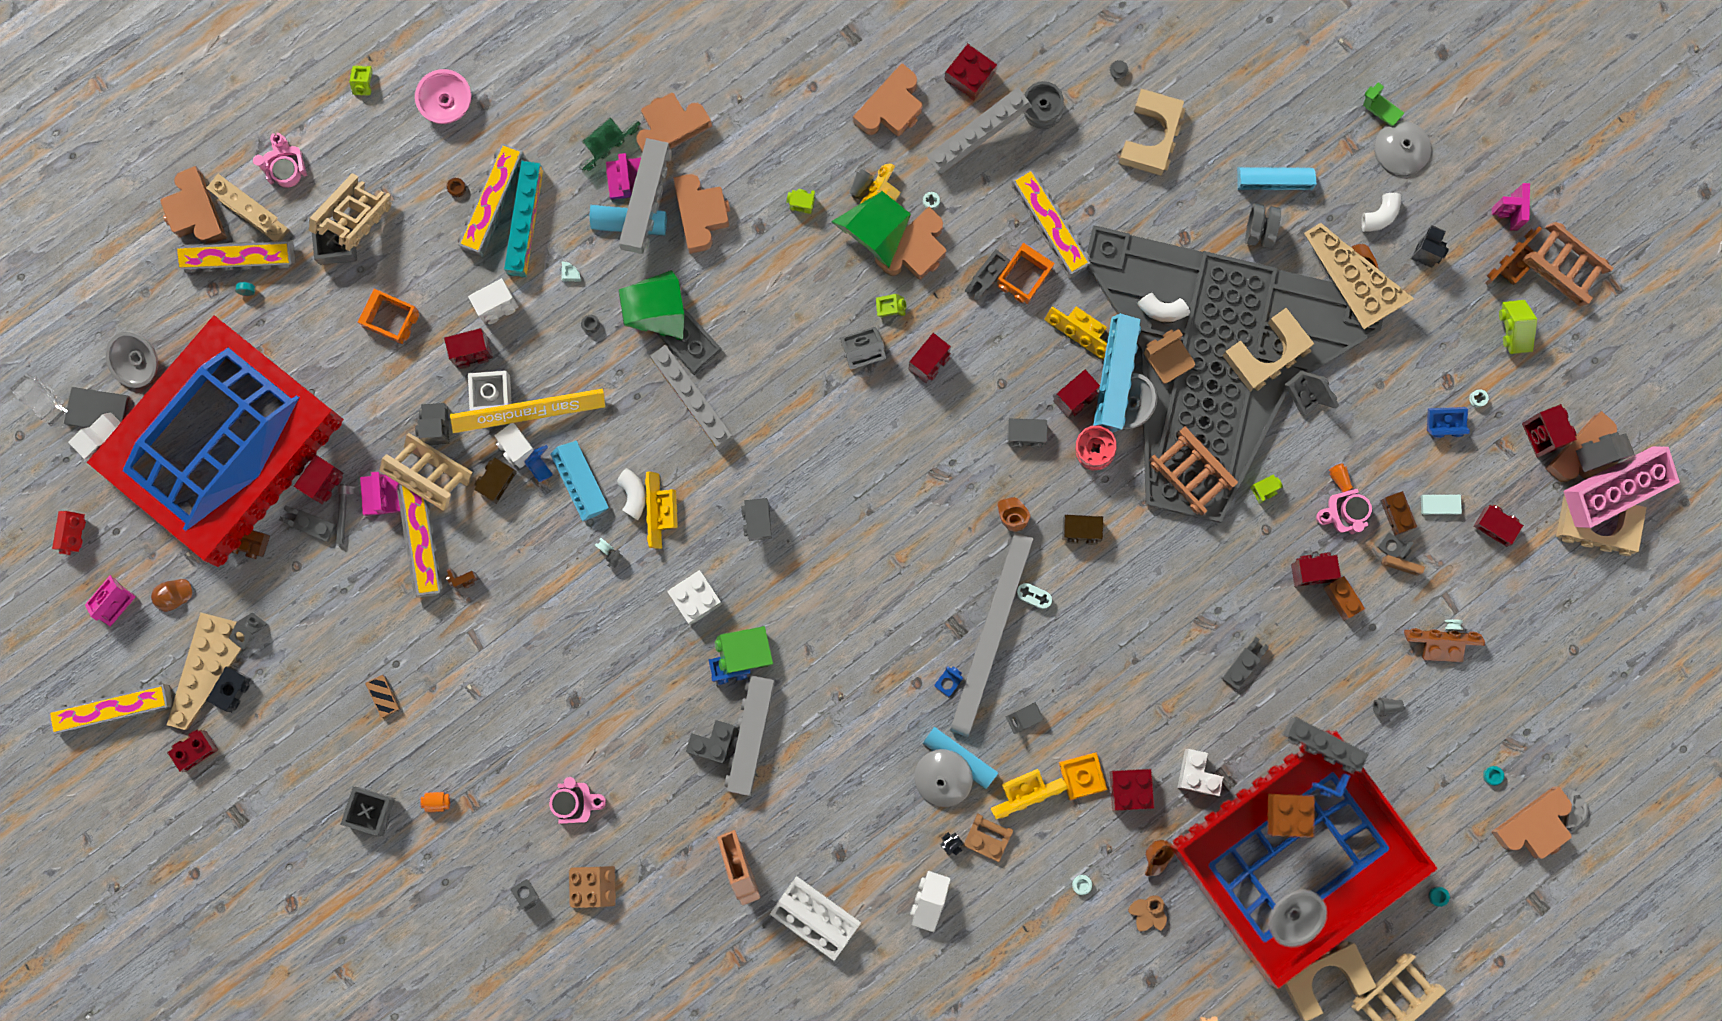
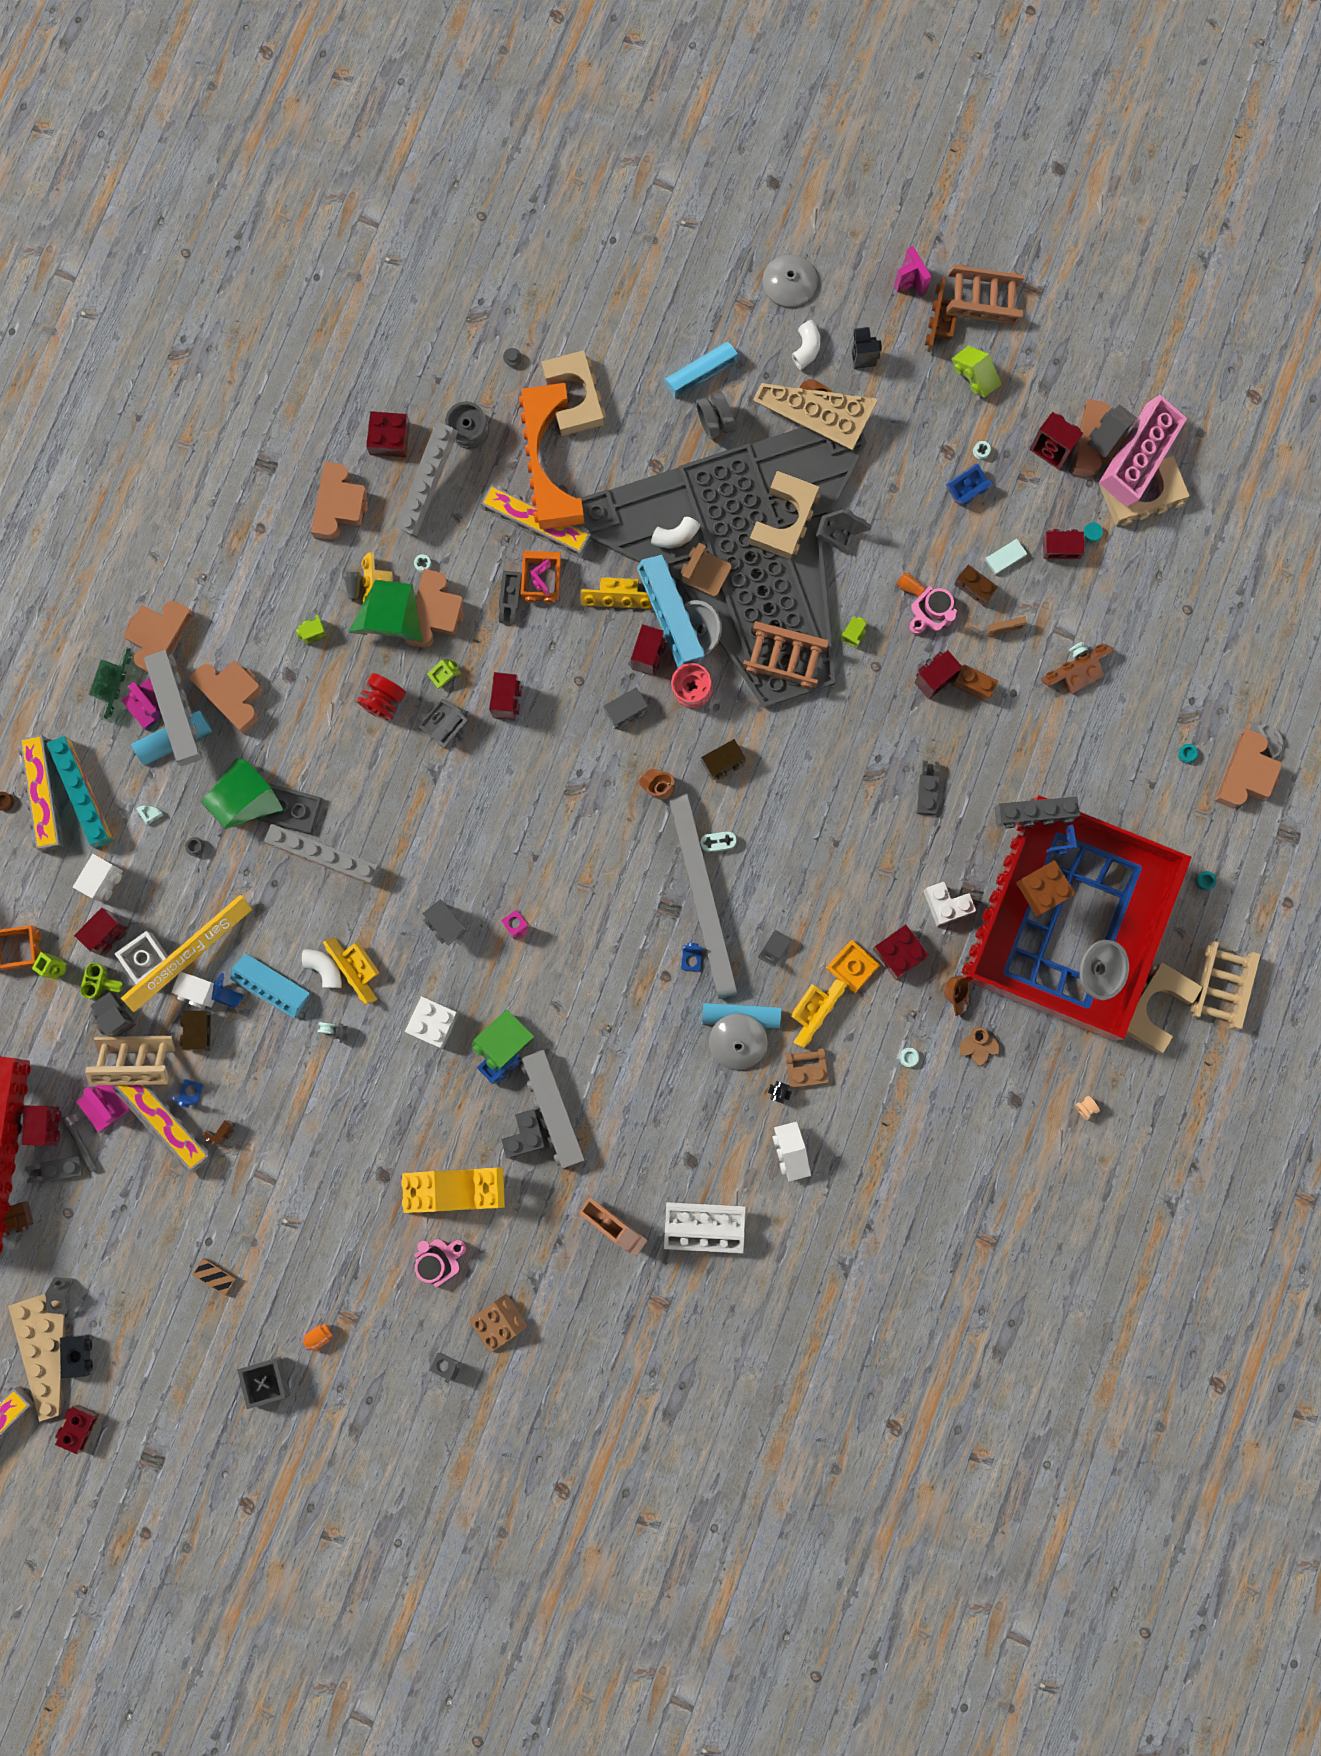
camera: 30 degrees left, 0 degrees up
bright green bracket [1363,82,1404,127] -> none
dark grey cone [1373,697,1404,717] -> none
dark grey bracket [1378,532,1414,559] -> none
none -> lime brick [32,952,67,980]
none -> lime beam [80,963,123,1000]
none -> blue bracket [172,1079,203,1108]
none -> red wheel [356,673,406,721]
none -> yellow bracket [401,1167,505,1213]
none -> dark pink bracket [501,910,530,939]
none -> orange arch [519,383,585,530]
none -> dark pink bracket [530,559,551,596]
none -> teal tile [1083,522,1103,542]

